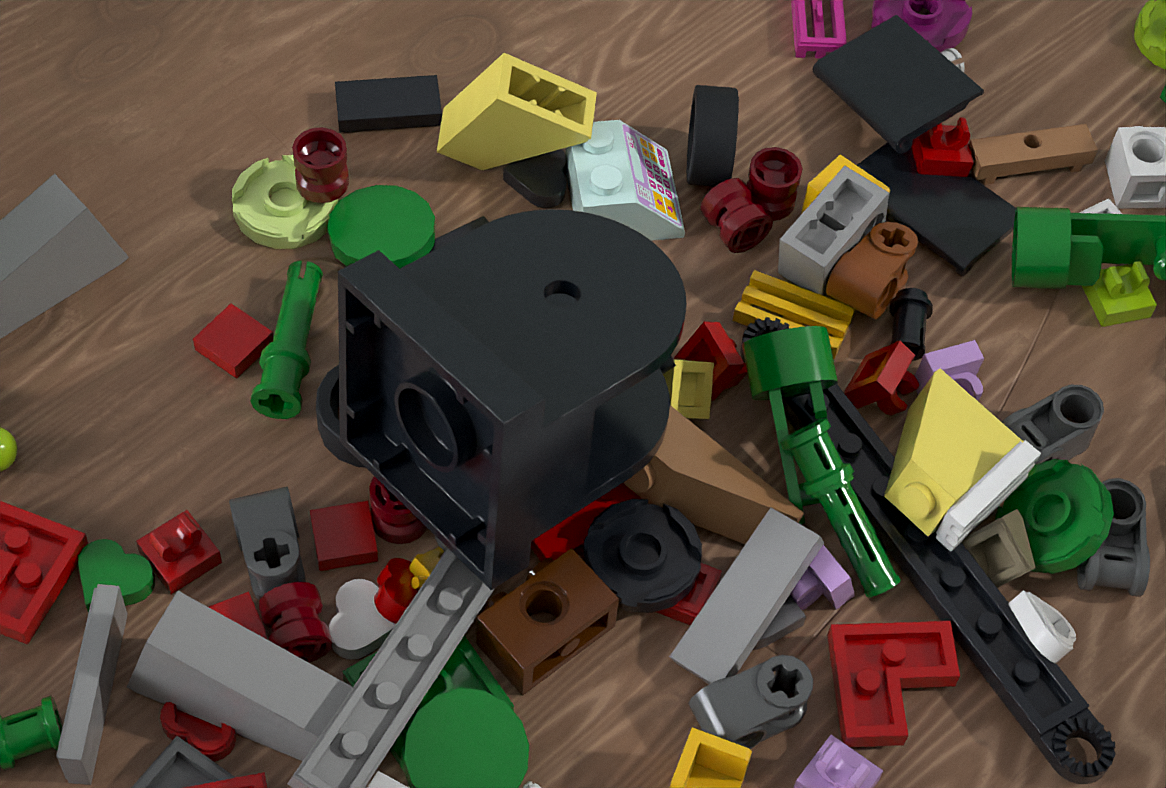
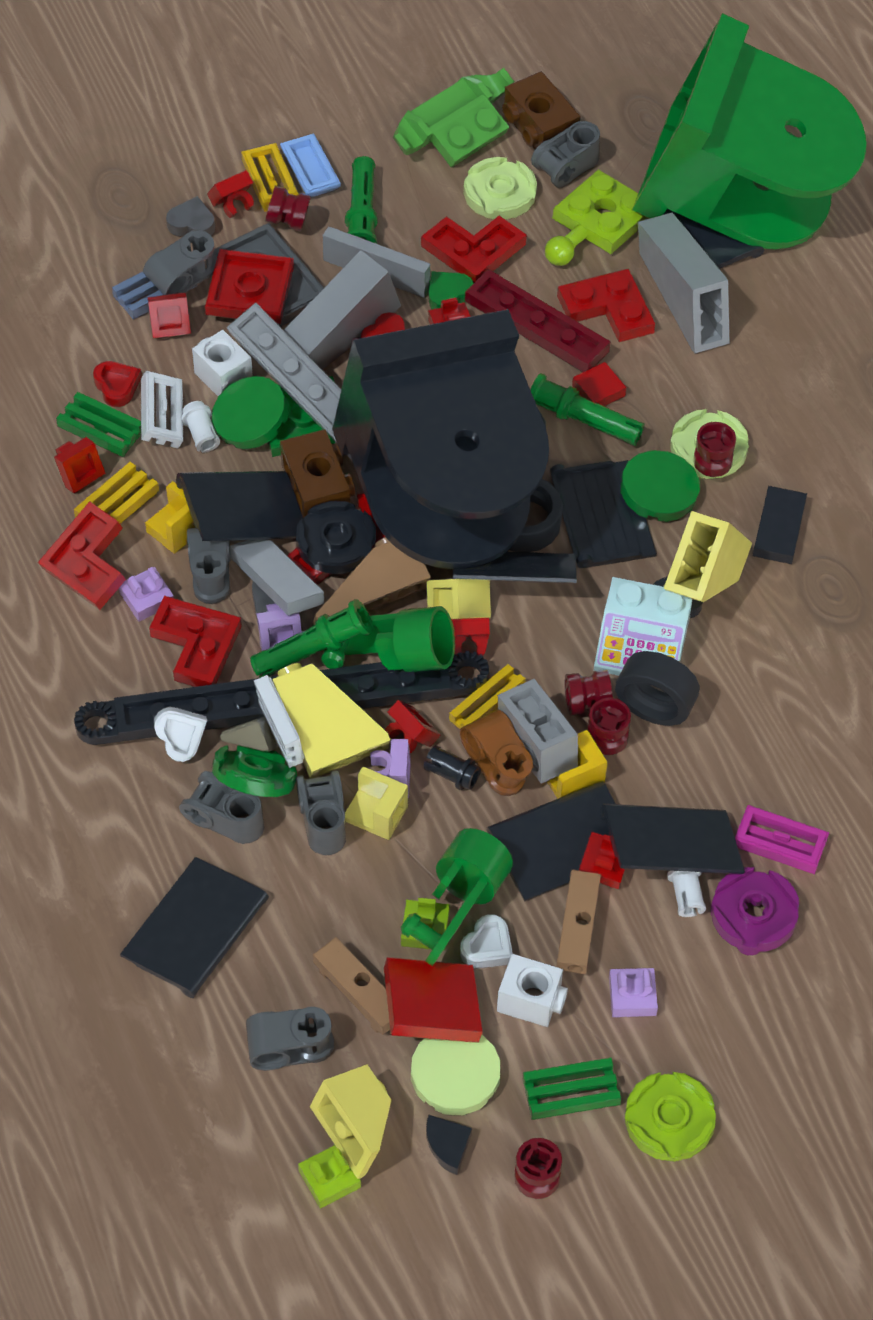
camera: 115 degrees right, 0 degrees up
none -> black piece [176,471,303,541]
none -> light yellow panel [345,767,408,840]
none -> dark red plate [465,269,611,372]
none -> red plate [557,269,655,342]
none -> lavender tile [609,968,658,1017]

